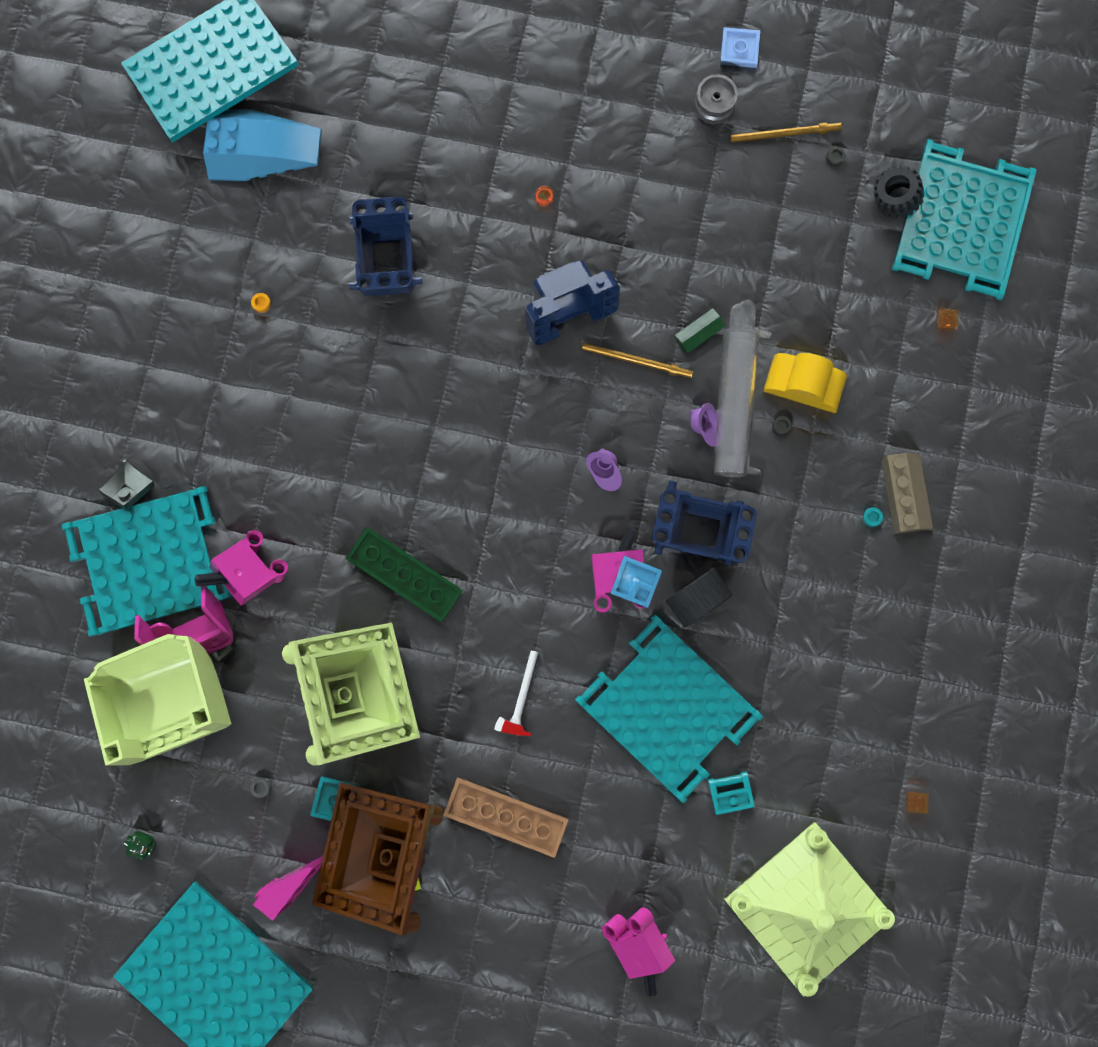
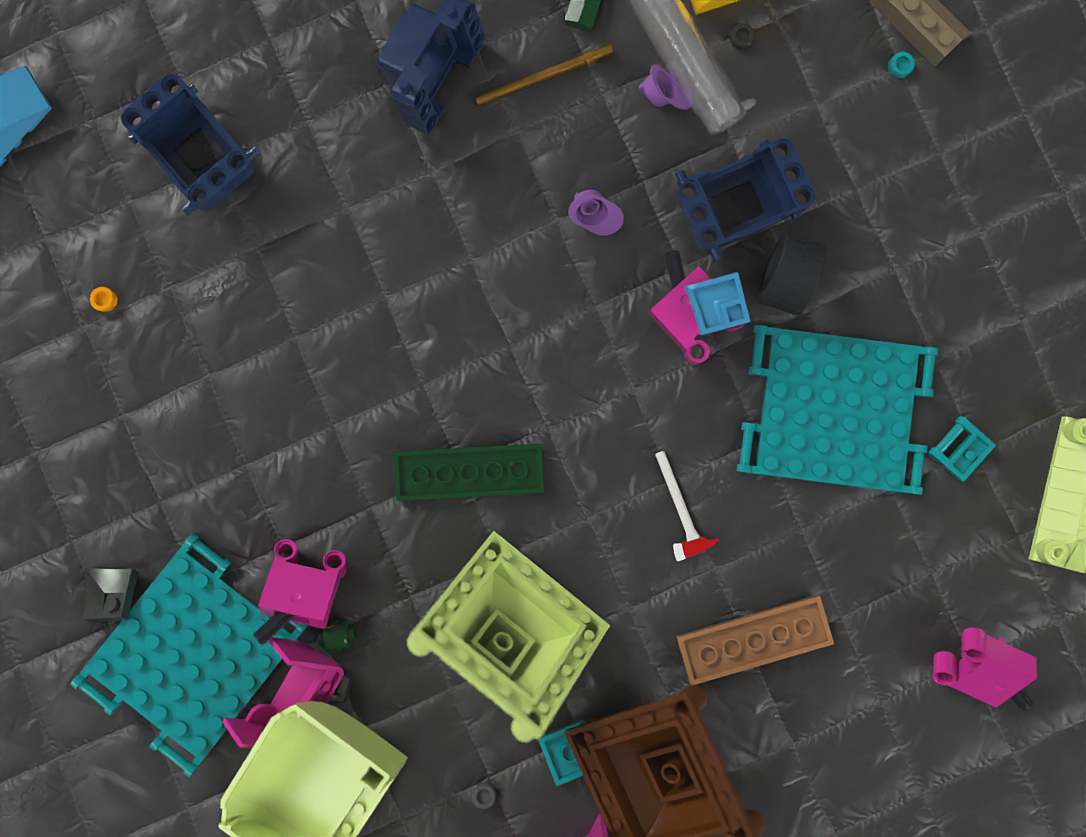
camera: 40 degrees left, 5 degrees up
none -> dark green head [318,618,356,652]

